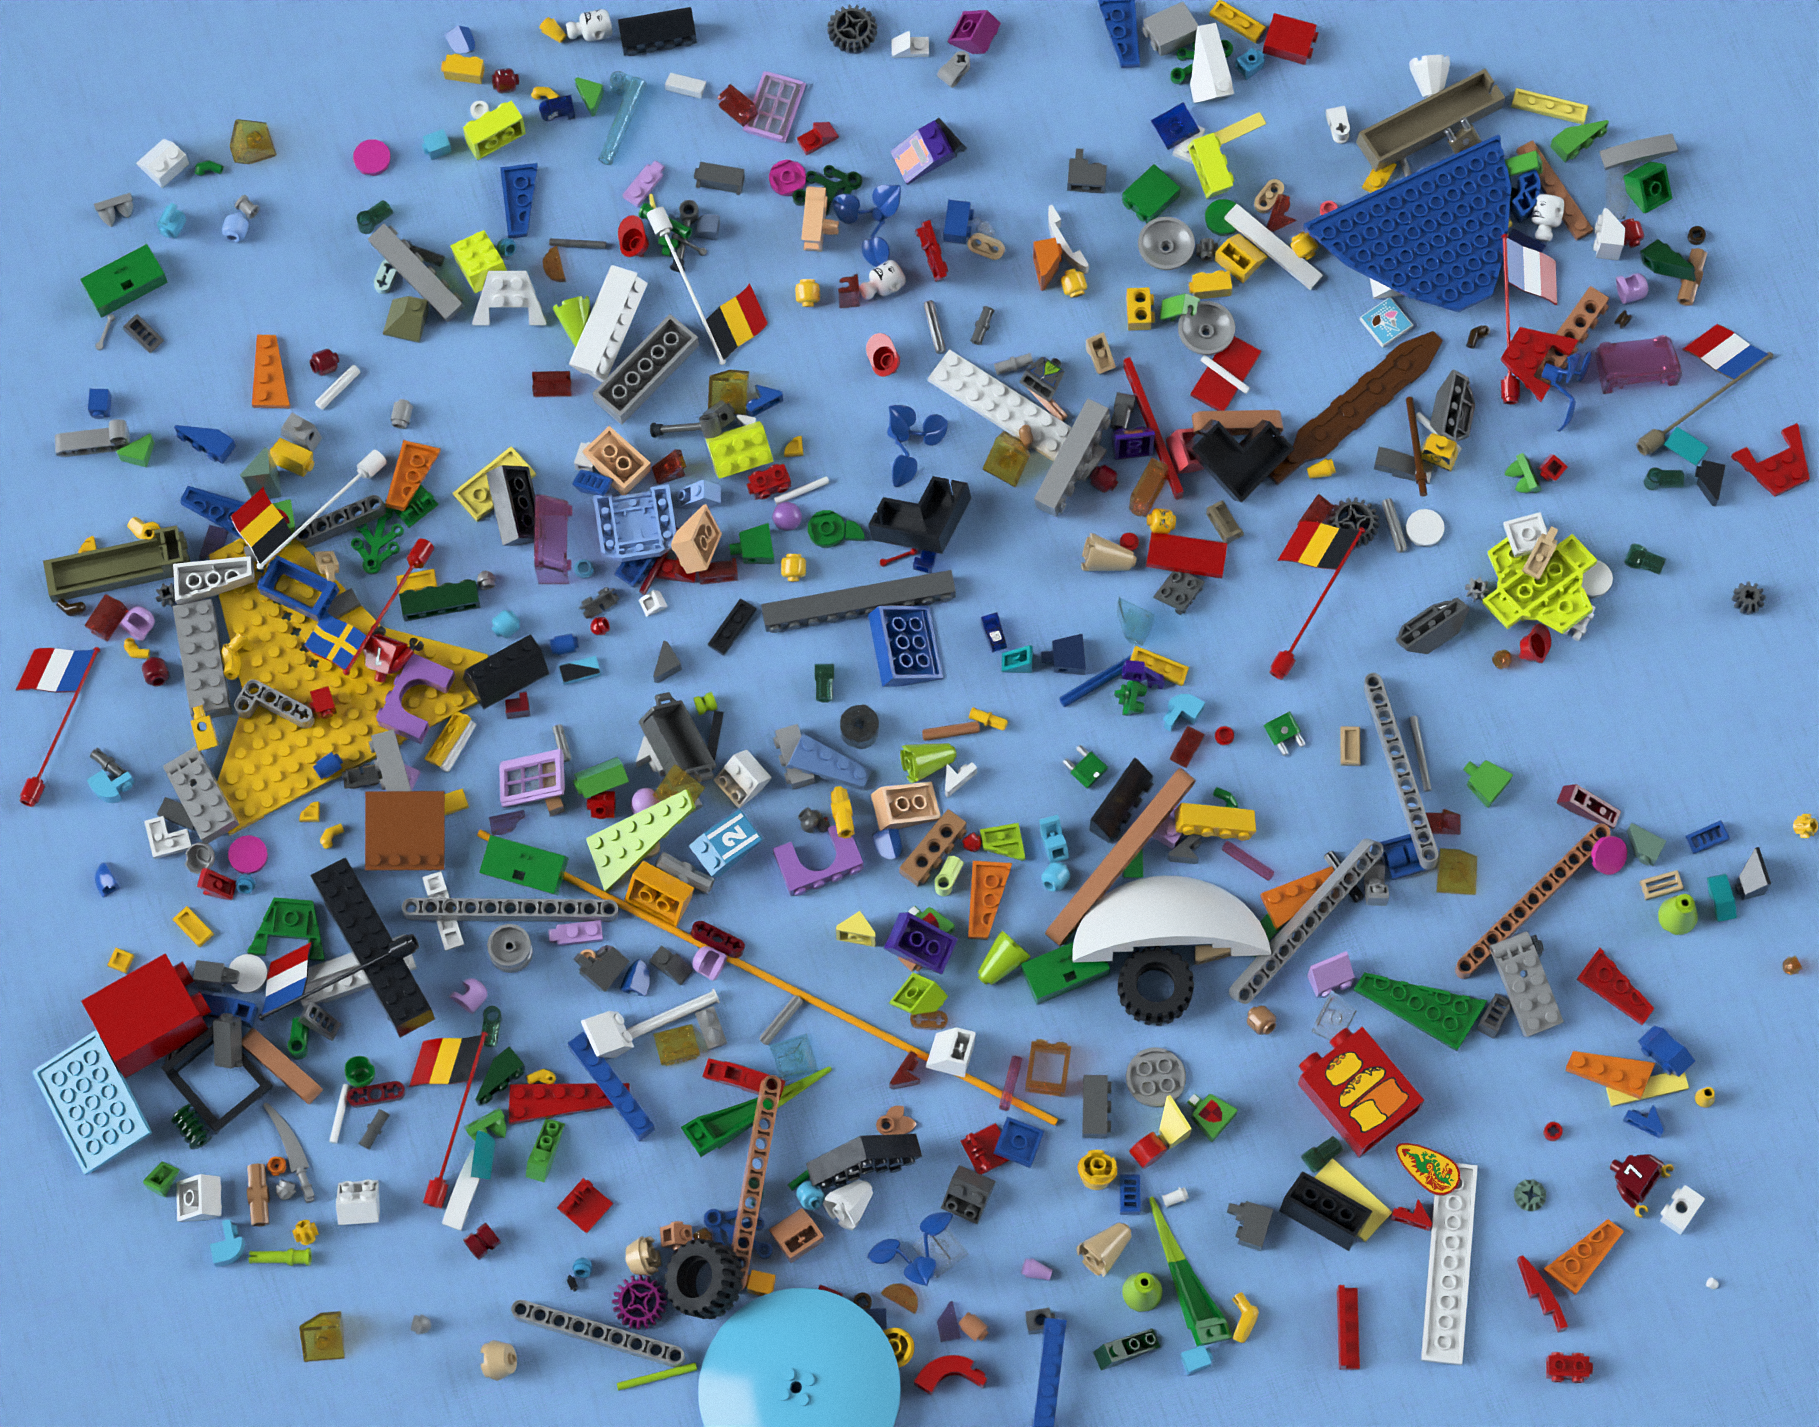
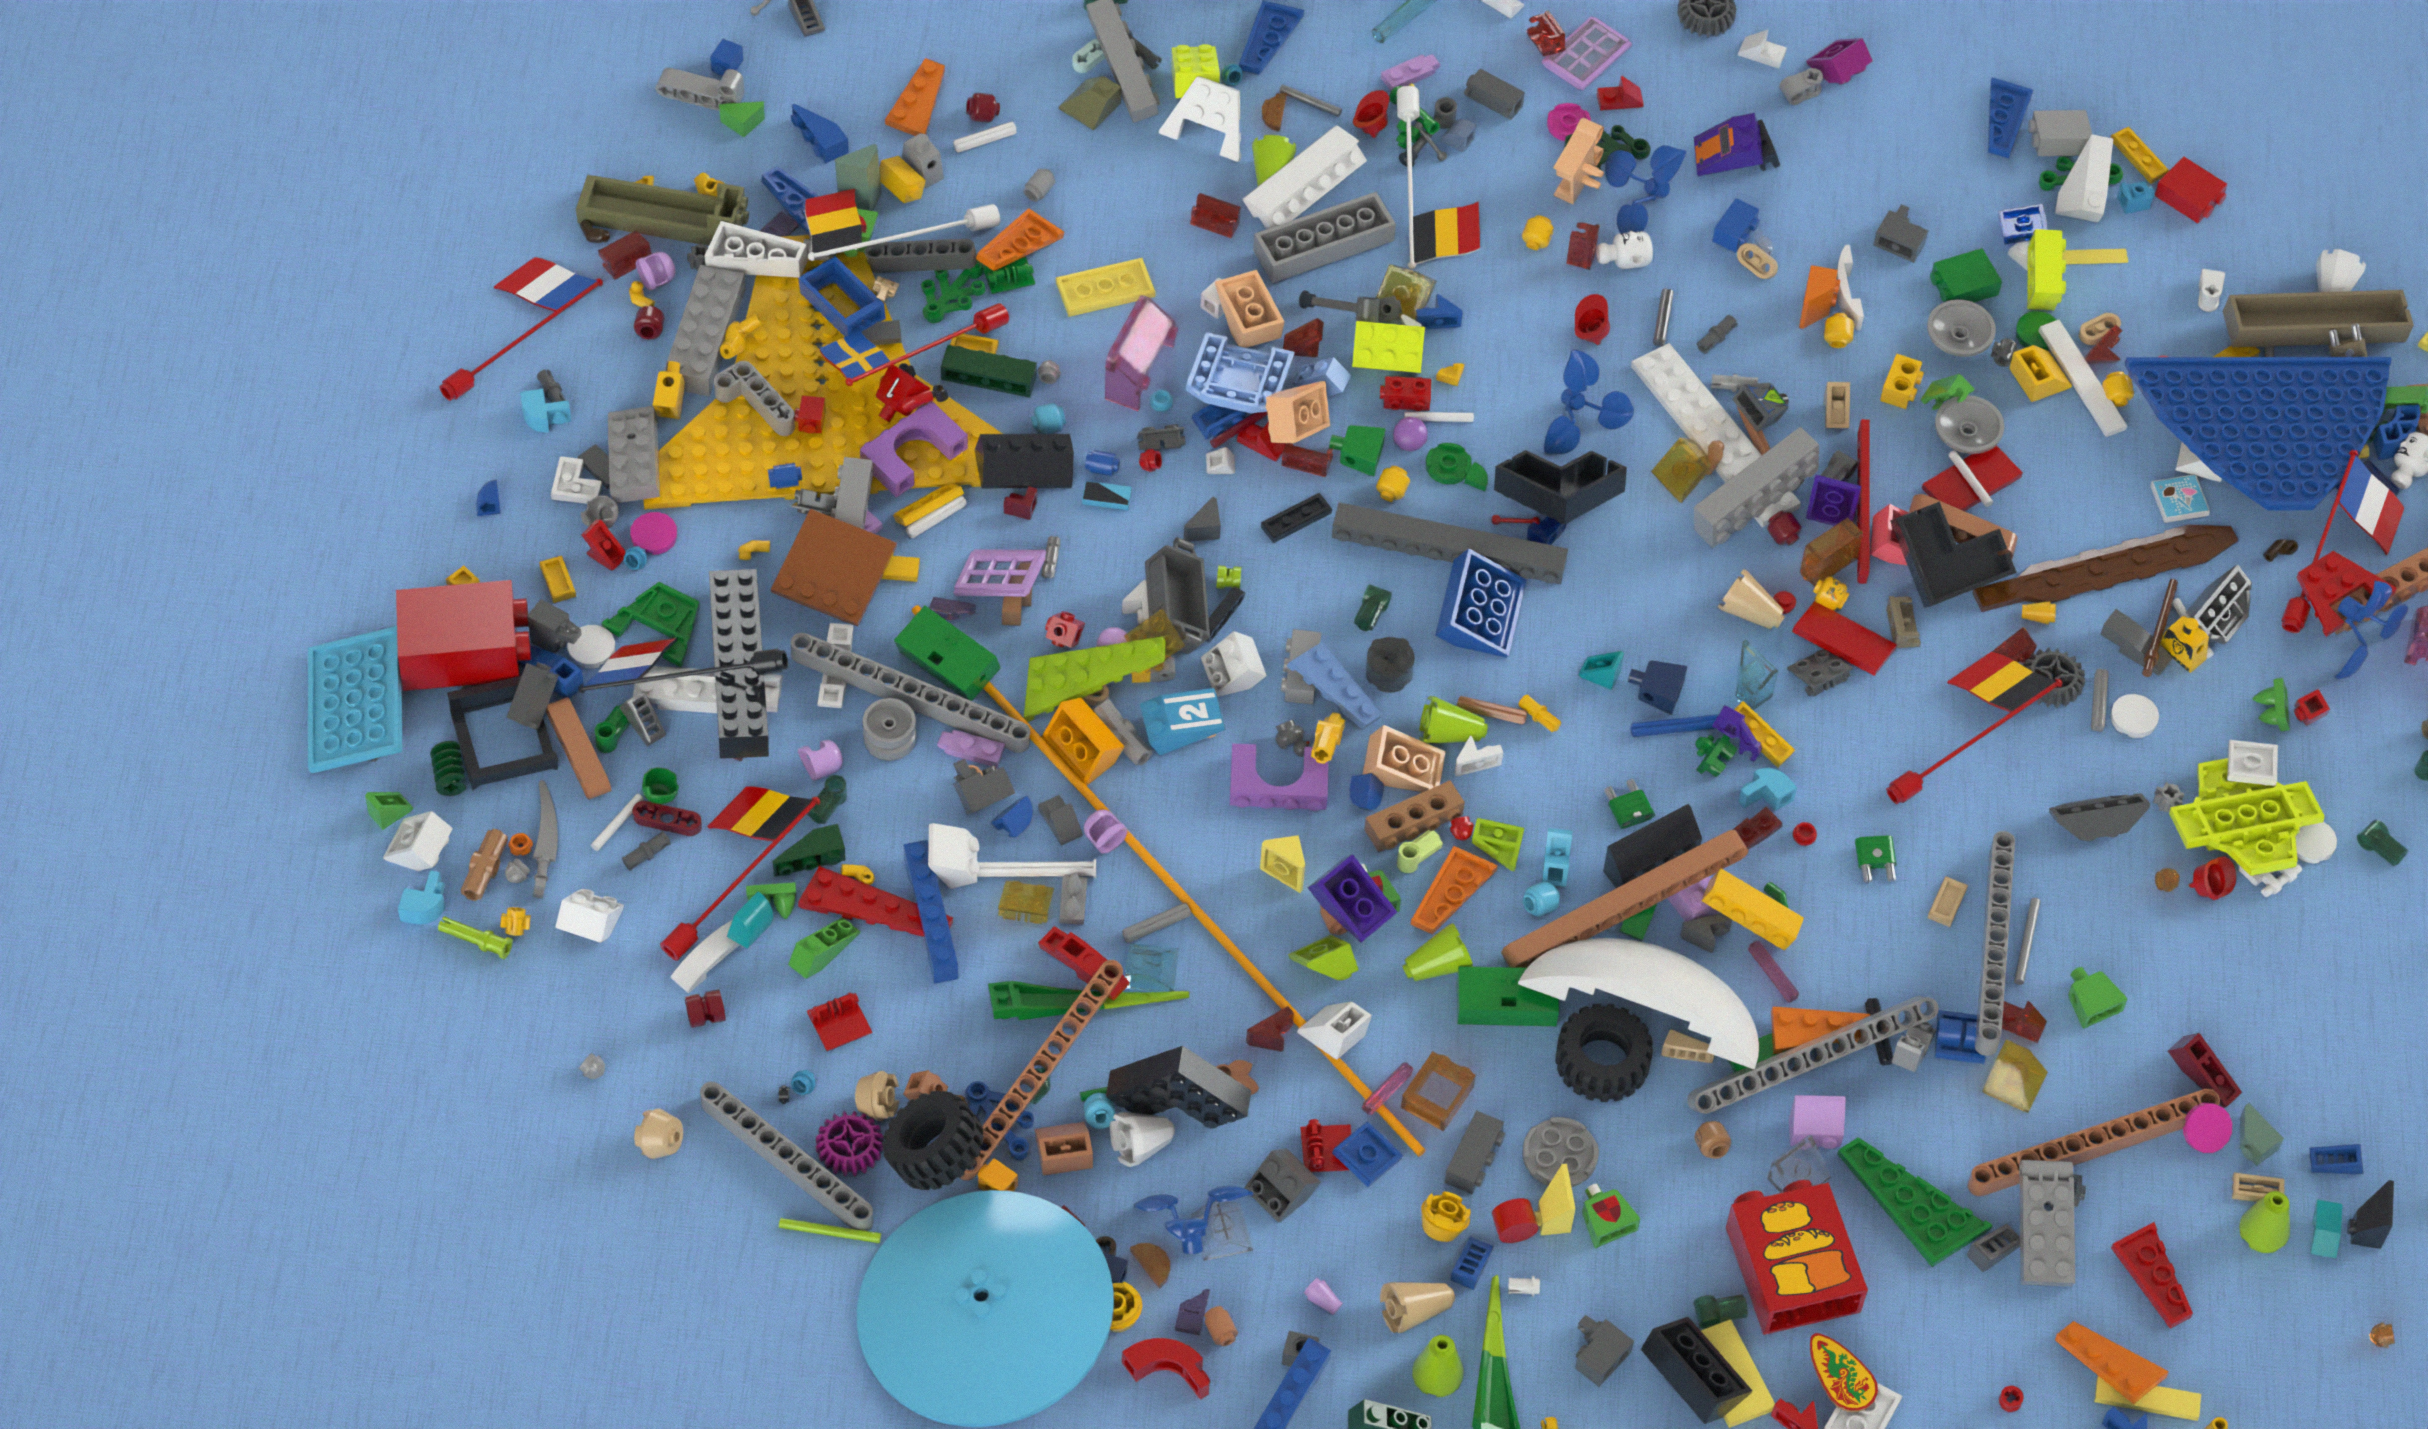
camera: 20 degrees right, 15 degrees down
yellow tile [299,801,320,822] -> none
clear yellow slope [299,1311,345,1362] -> none
black slope [486,465,545,546] -> none
blue slope [572,469,613,496] -> none
bright green brick [572,757,629,799] -> none
dark red beam [691,921,745,958] -> none
clear orange beam [910,1010,948,1030] -> none
red wing [915,220,948,282] -> none
clear blue leg [980,612,1007,653] -> none
yellow brick [1188,270,1232,299] -> none
tan hinge [1522,526,1558,580] -> none
blue brick [1638,1025,1695,1077] -> none

